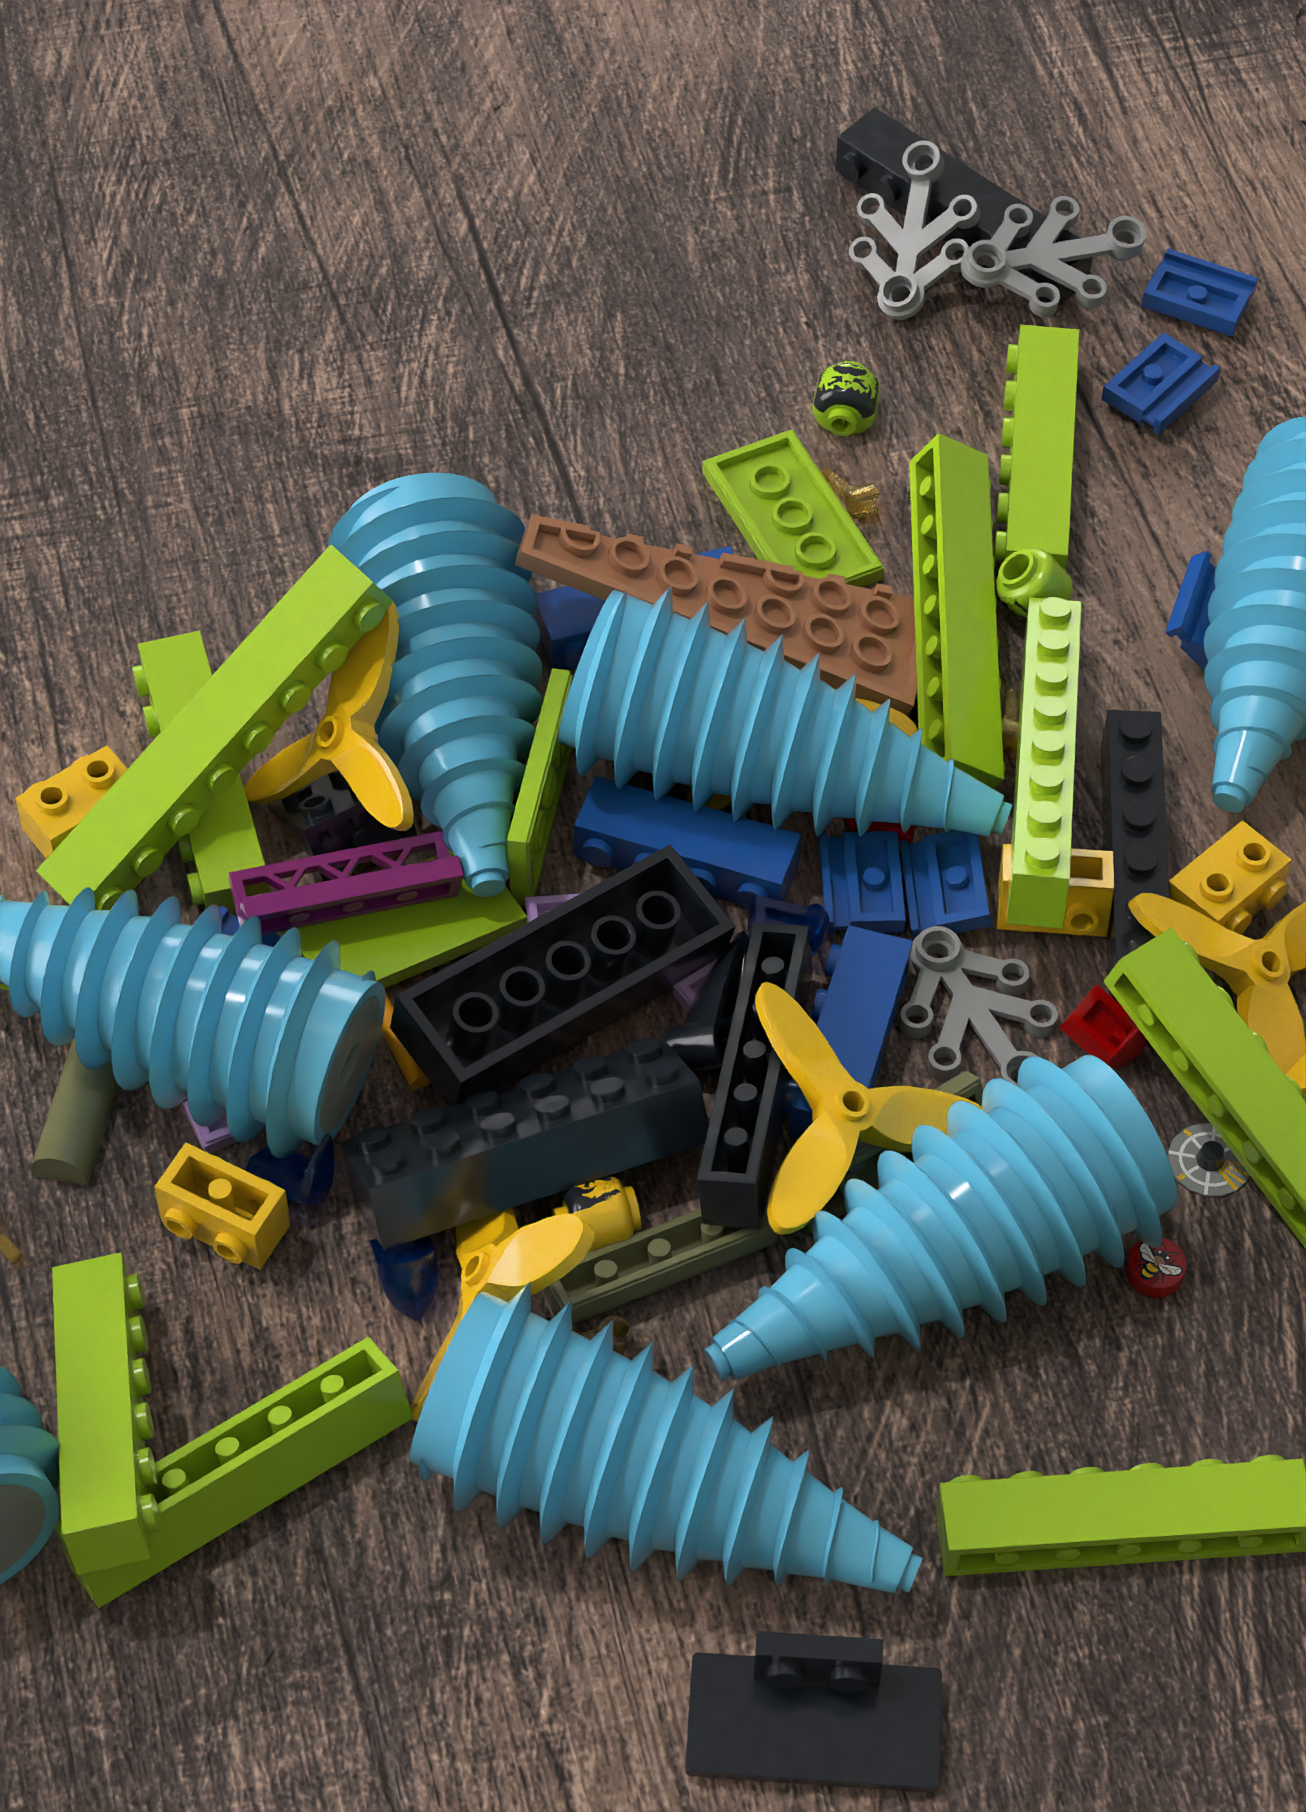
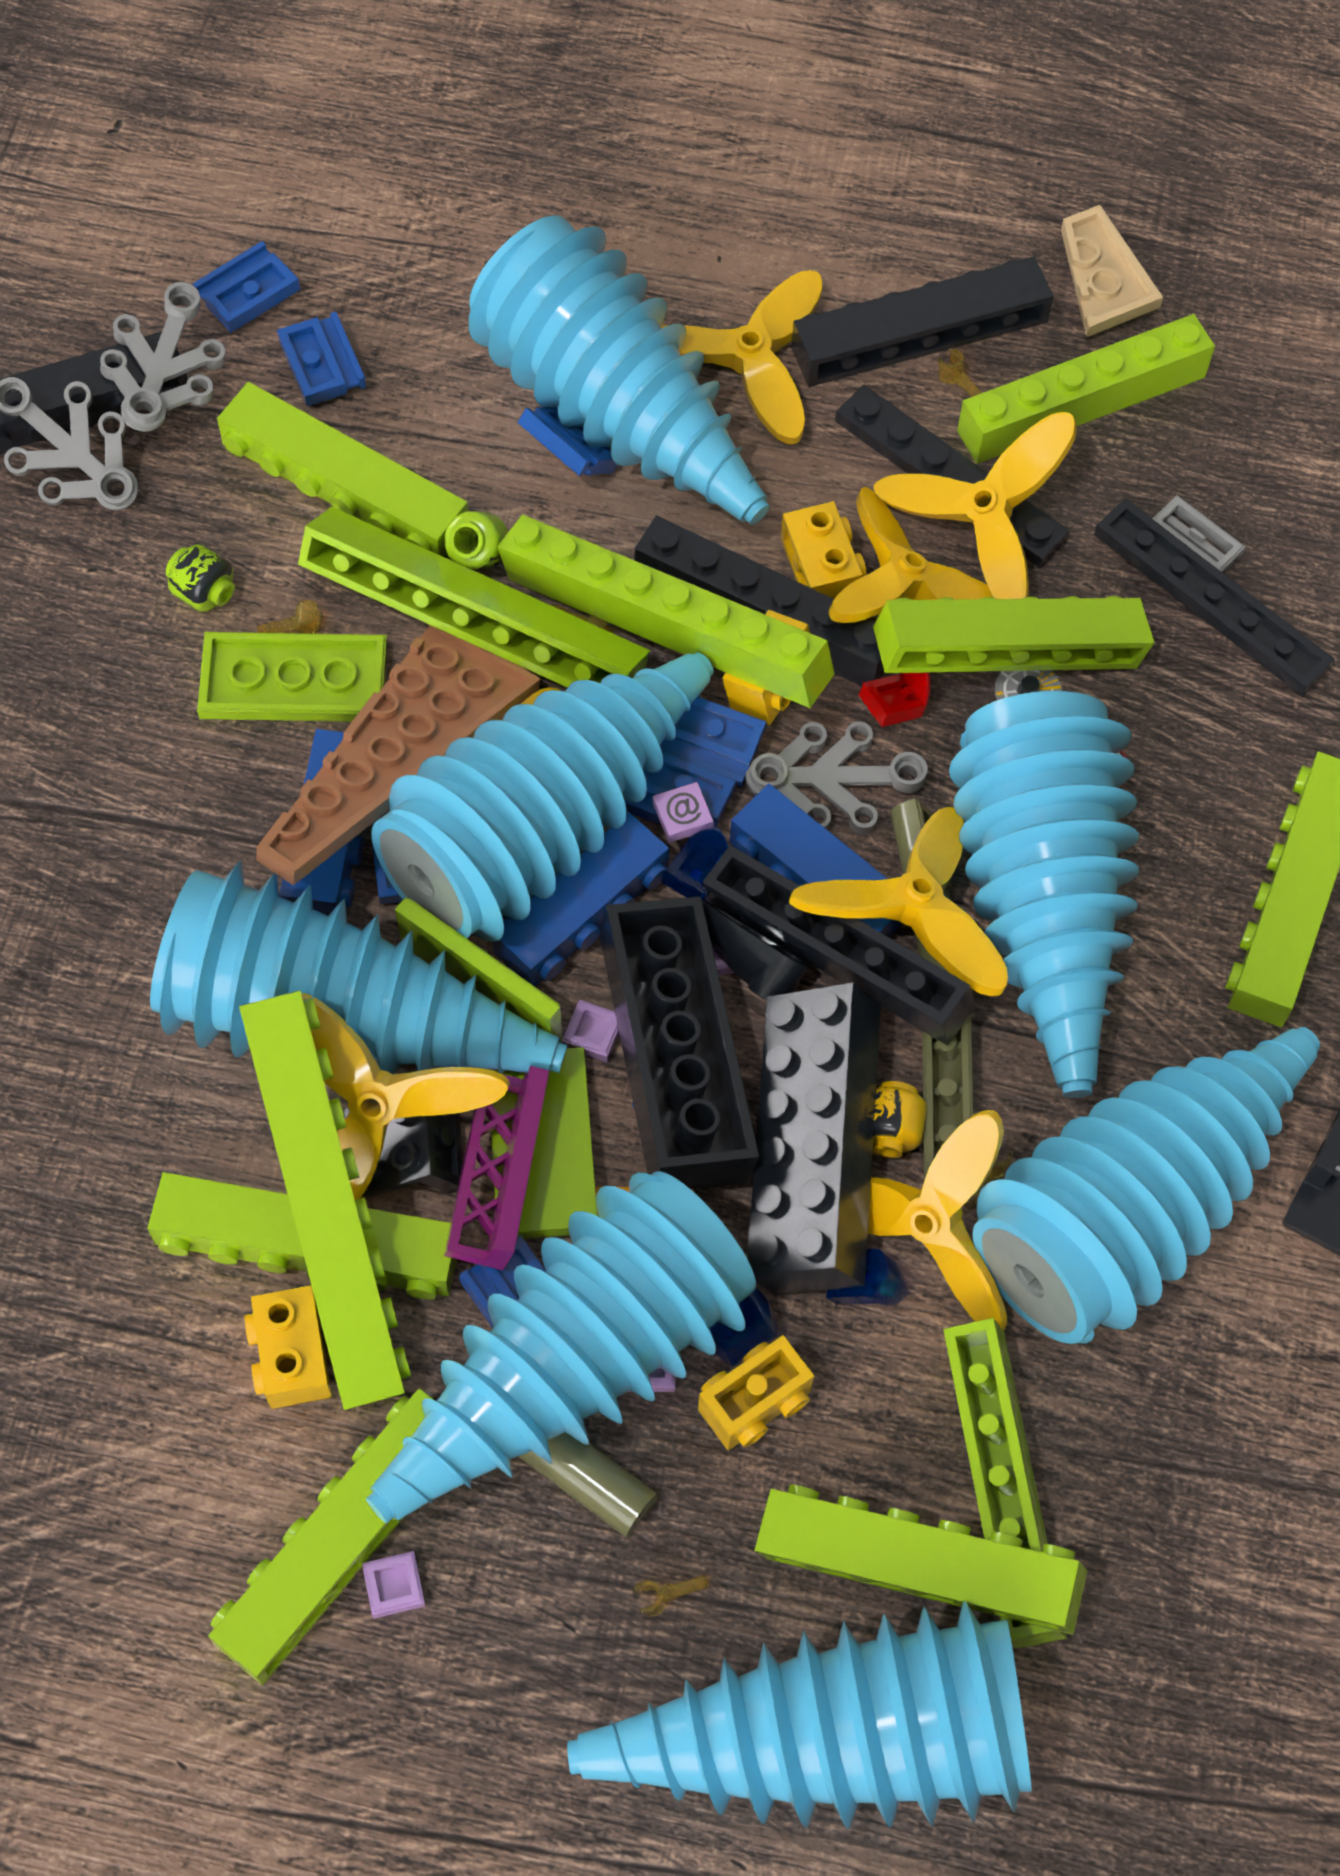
camera: 65 degrees left, 10 degrees up
none -> lavender tile [653,782,714,843]

